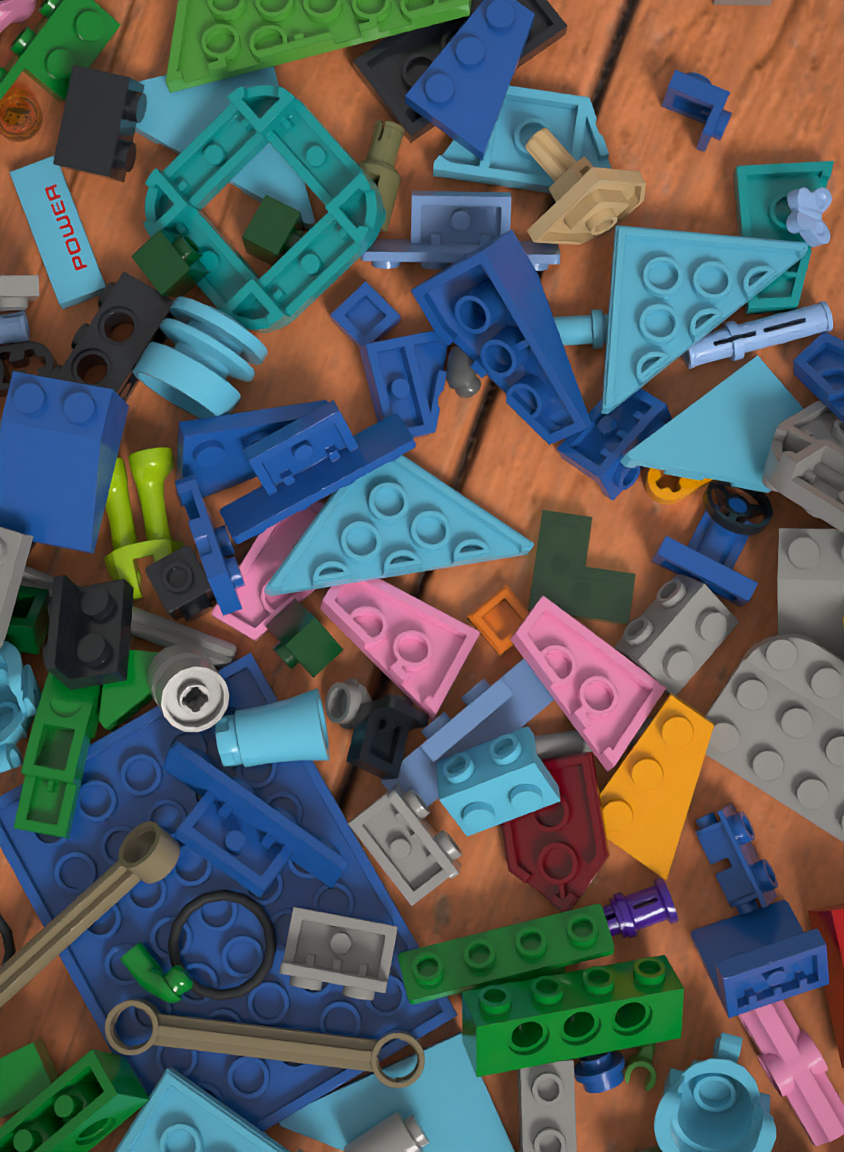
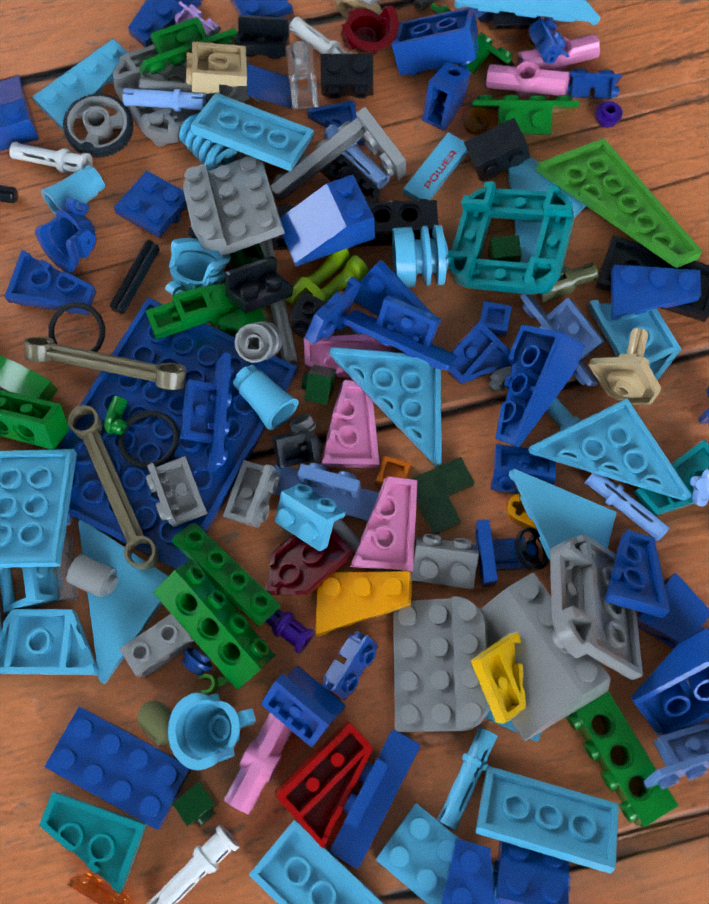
camera: 60 degrees right, 10 degrees down
dark green plate [131,230,209,298] -> none

